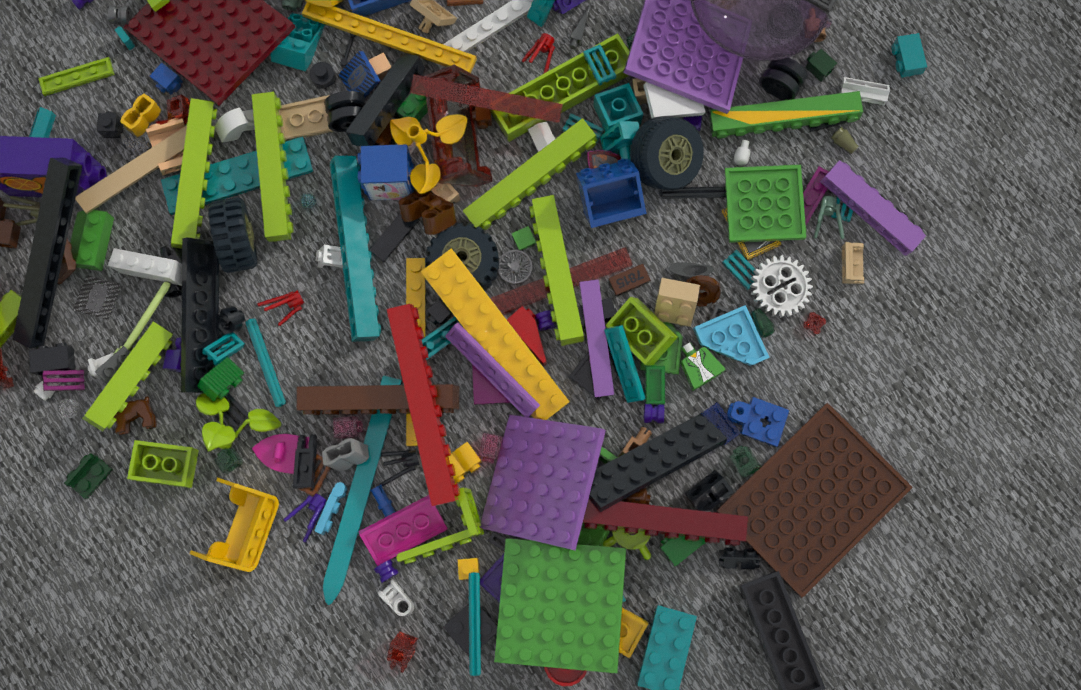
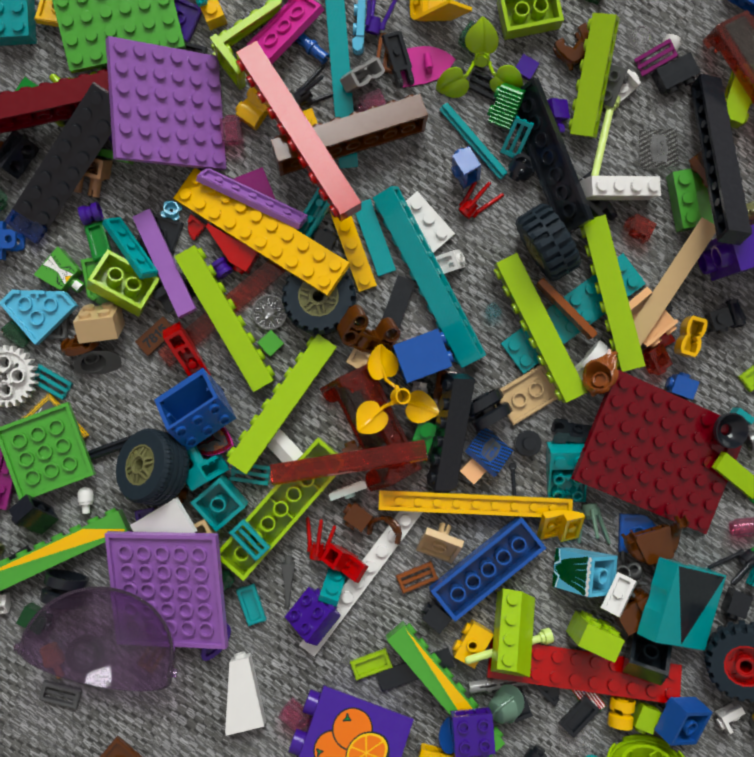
camera: 155 degrees right, 10 degrees up
none -> black brick [9,494,59,535]
none -> medium azure plate [161,201,182,221]
none -> red slope [163,321,211,376]
none -> red tile [188,214,206,241]
none -> teal tile [236,583,267,627]
none -> red brick [320,543,369,583]
none -> light aqua plate [328,480,367,501]
none -> reddish brown brick [343,501,373,532]
none -> teal tile [355,199,396,277]
none -> reddish brown helmet [366,515,402,545]
none -> white wing [406,191,455,253]
none -> brick [451,146,481,189]
none -> dark purple tile [516,54,540,81]
none -> dark orange tile [535,278,598,340]
none -> black plate [551,418,592,444]
none -> dark orange hair [582,349,619,397]
none -> clear red brick [623,213,657,244]
none -> black piece [713,413,749,449]
none -> black cone [726,299,747,328]

